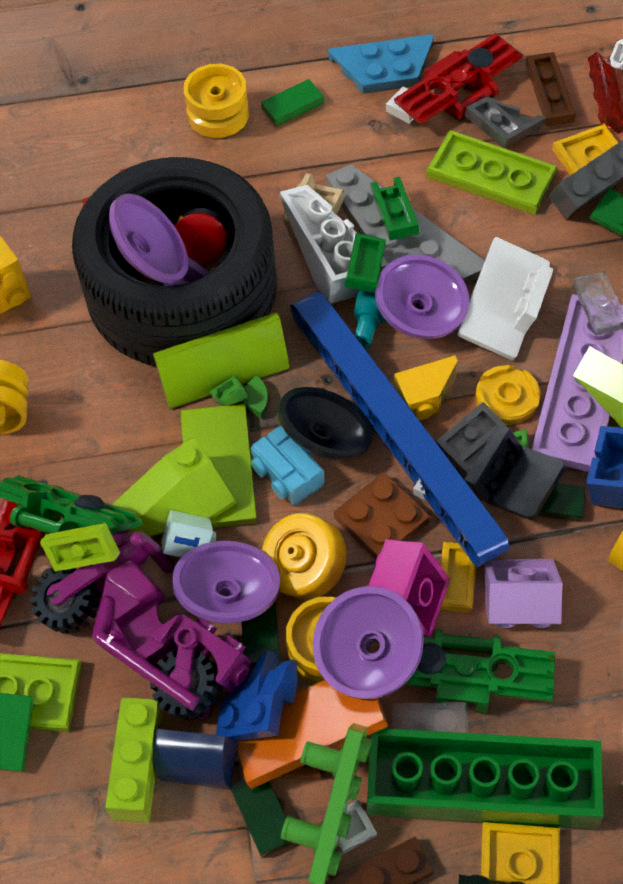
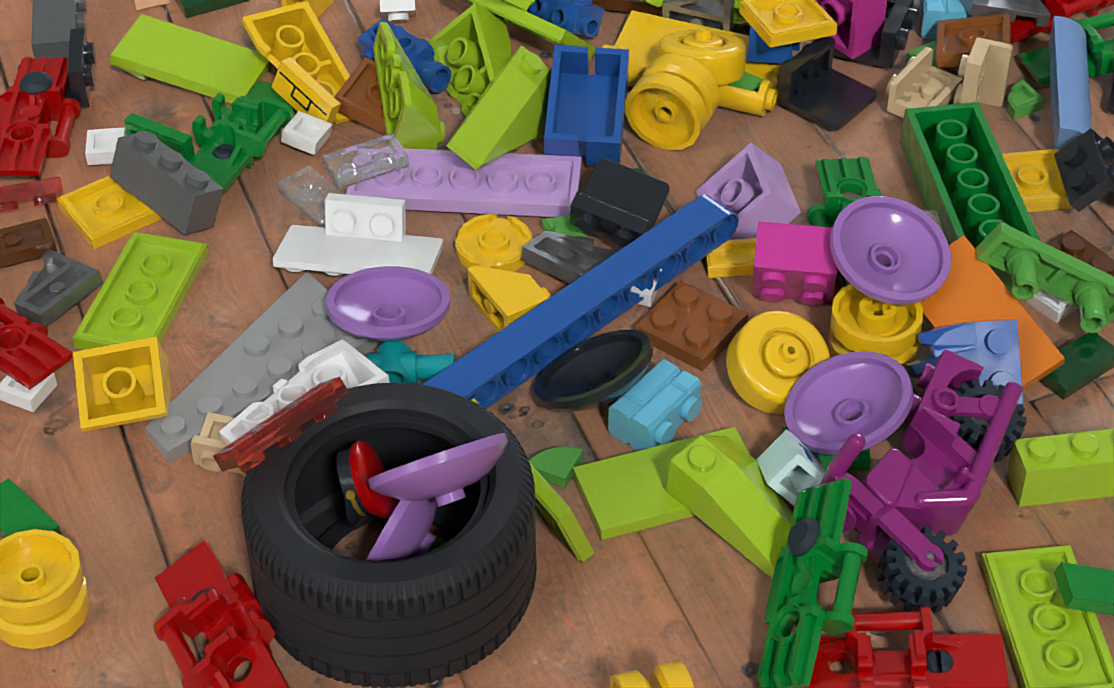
camera: 105 degrees left, 15 degrees down
lime plate [40,523,120,572] -> none
dark blue brick [153,729,238,789] -> none
bright green tile [209,375,249,405] -> none
green tile [345,233,386,293] -> none
green hinge [370,176,419,241] -> none
none -> yellow slope [73,337,172,432]
none -> clear red plate [212,376,349,472]
none -> clear plate [278,166,343,228]

